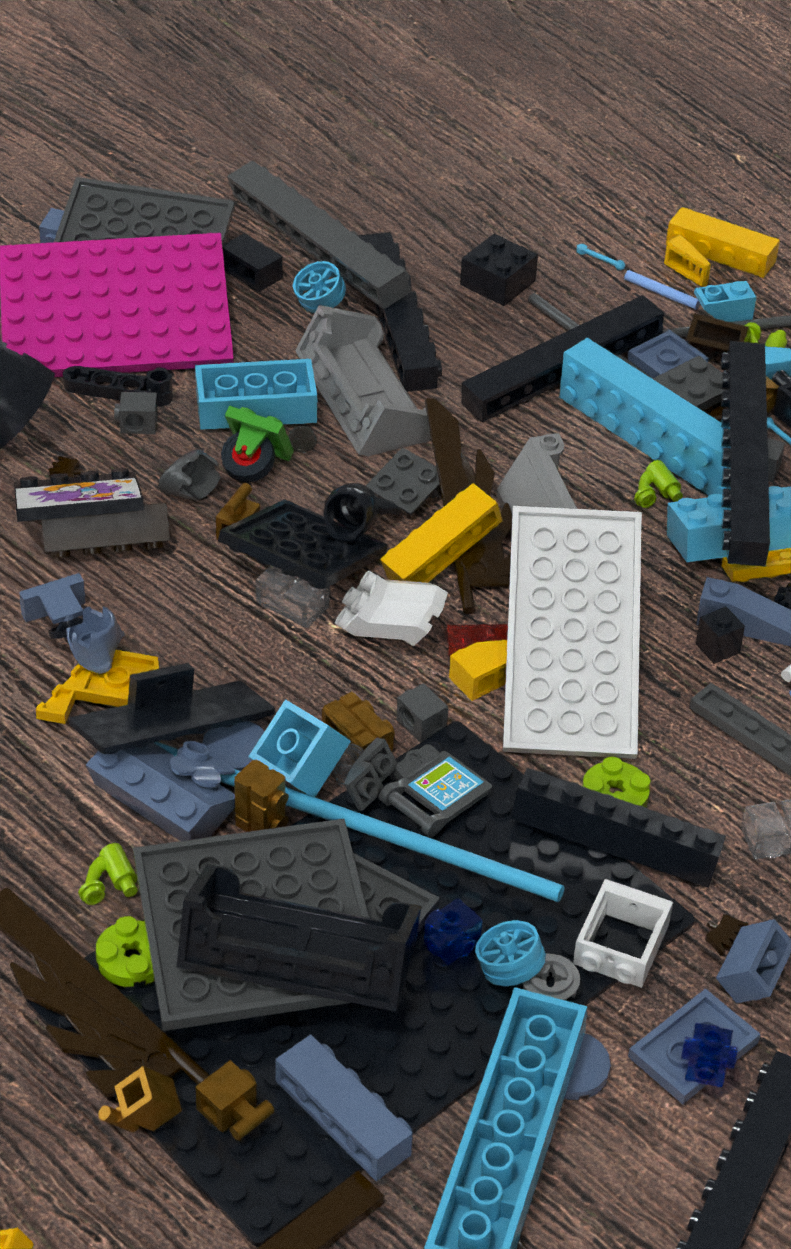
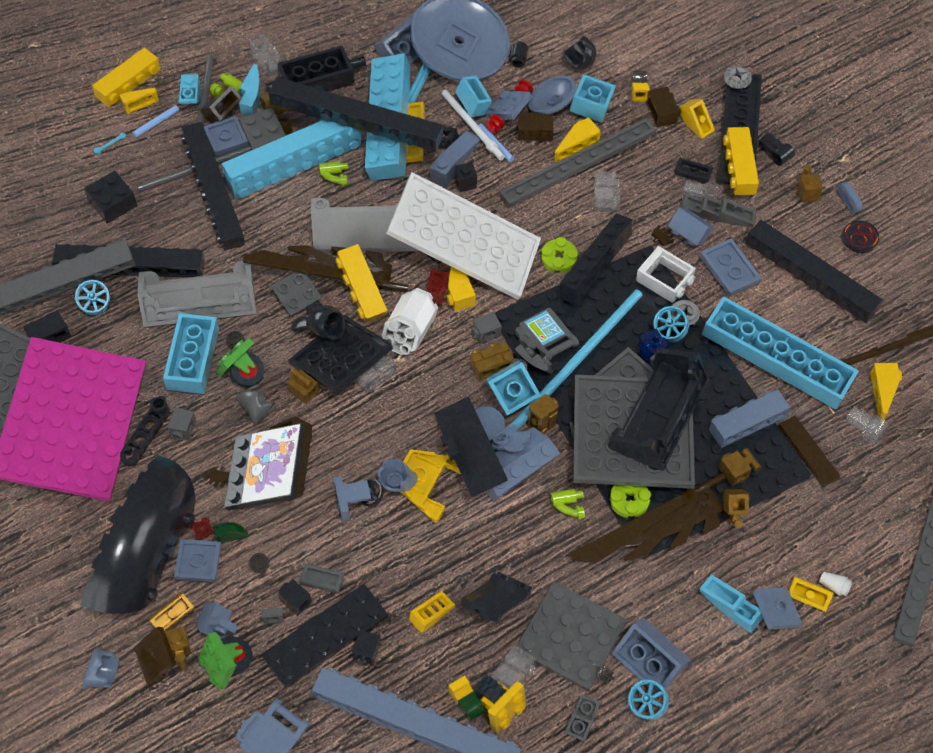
camera: 75 degrees left, 15 degrees up
clear blue brick [681,1023,738,1088] -> none

